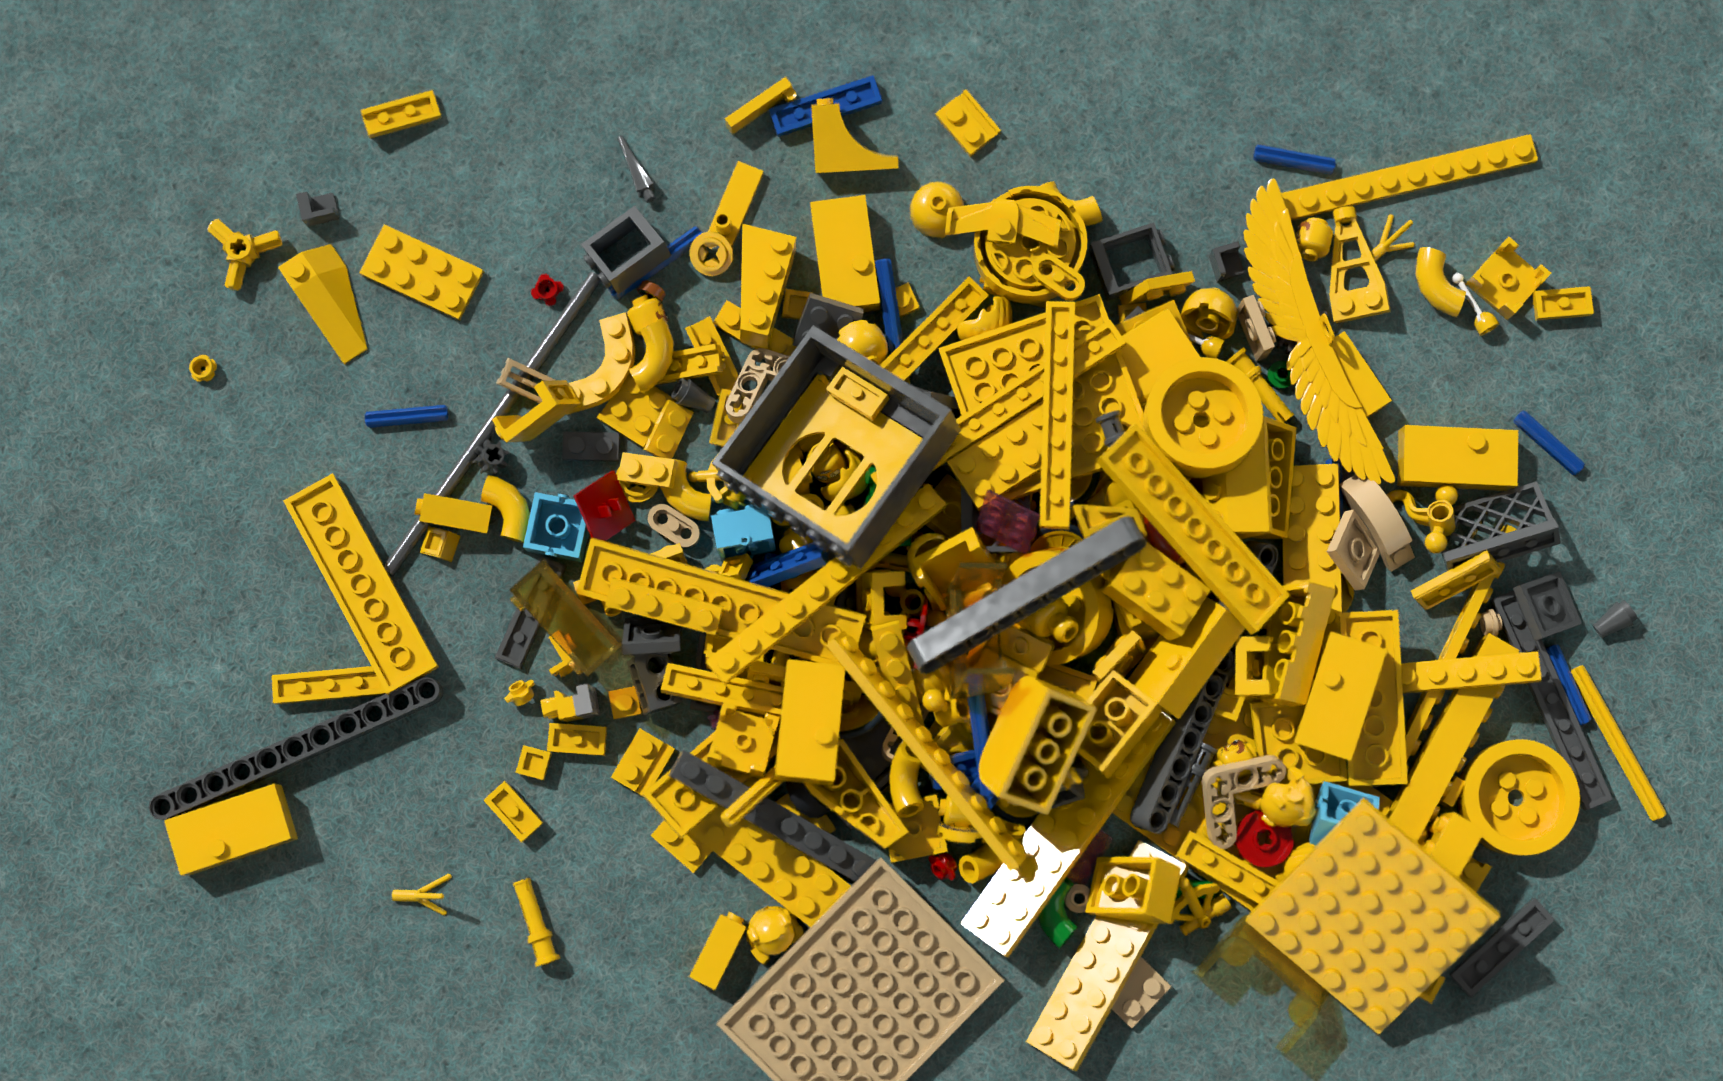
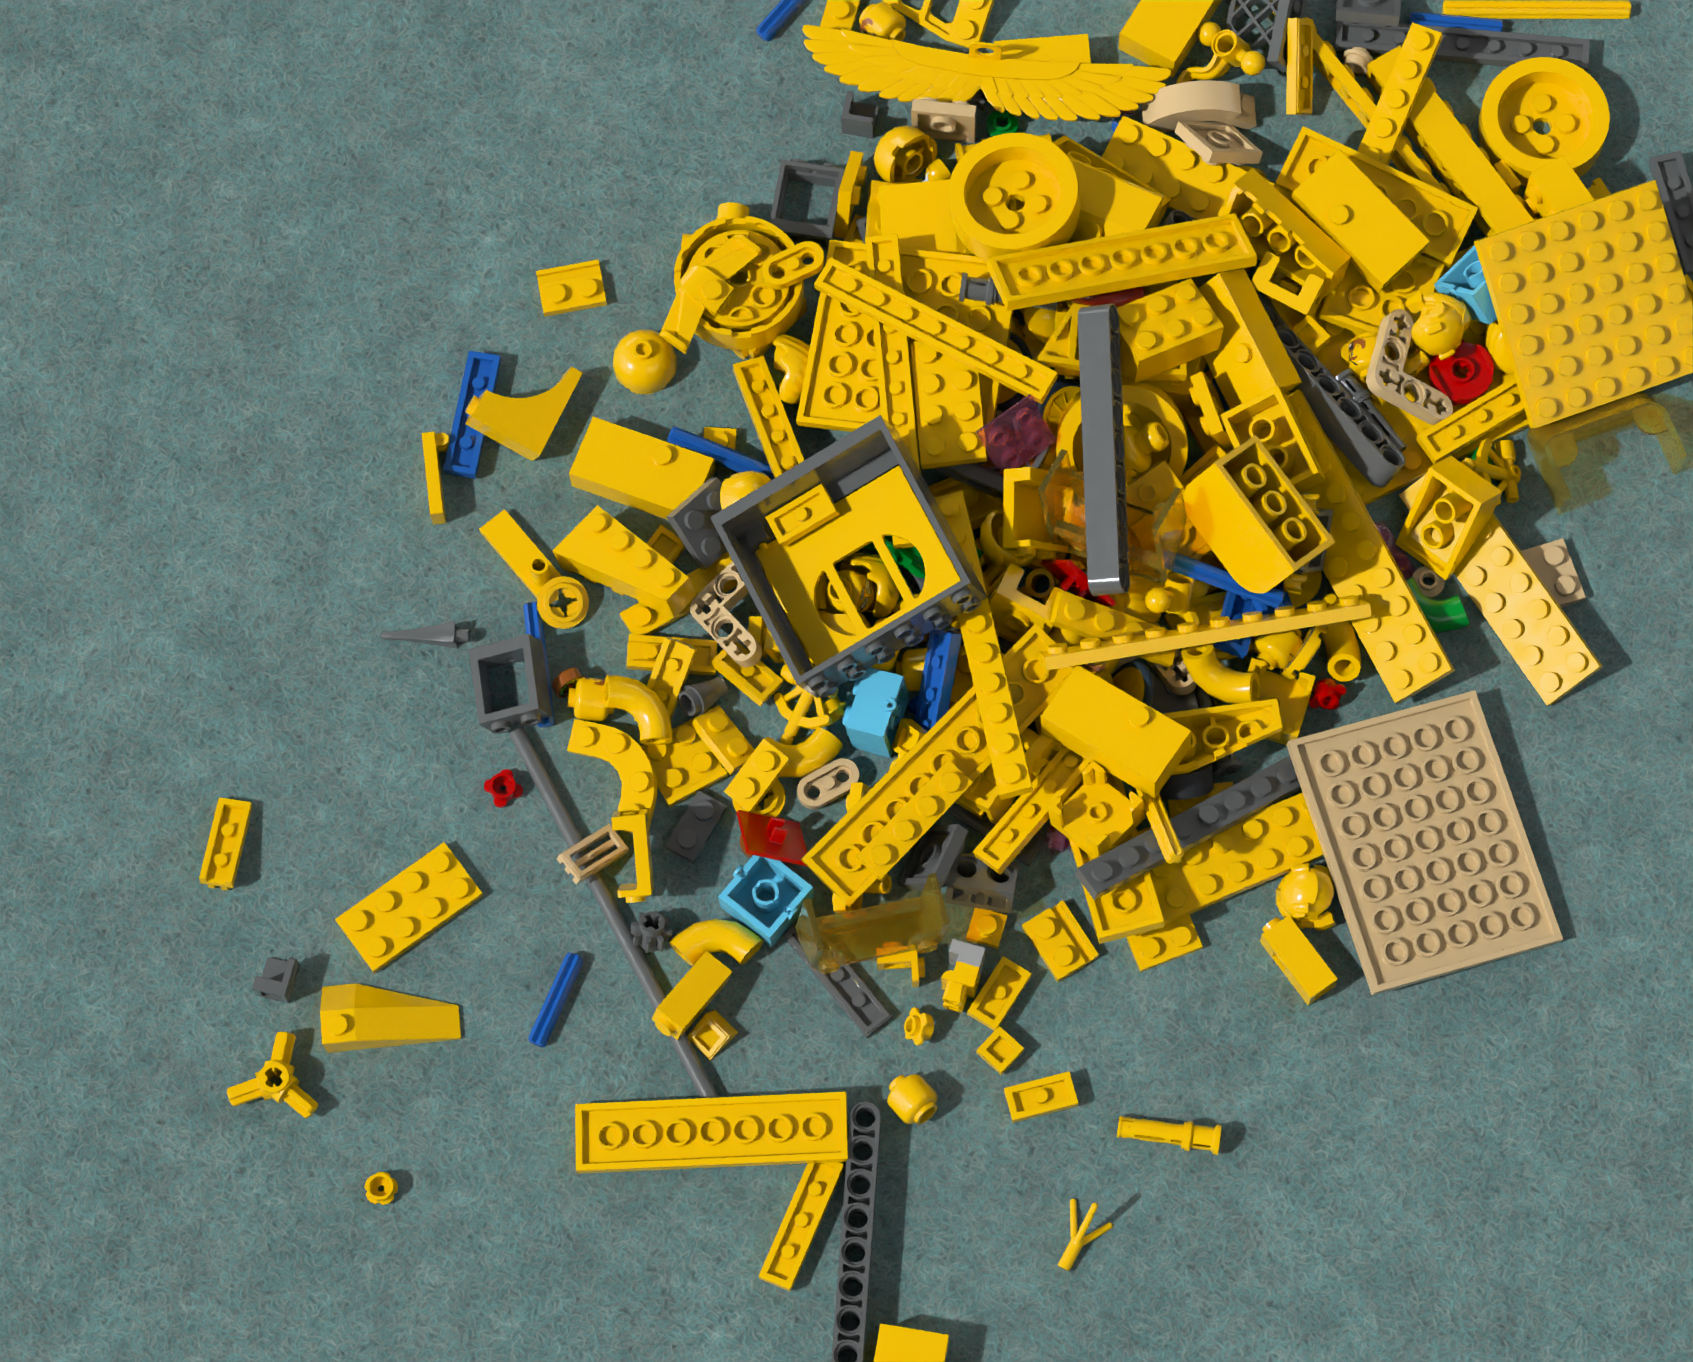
camera: 60 degrees left, 10 degrees down
none -> yellow head [887,1074,938,1125]

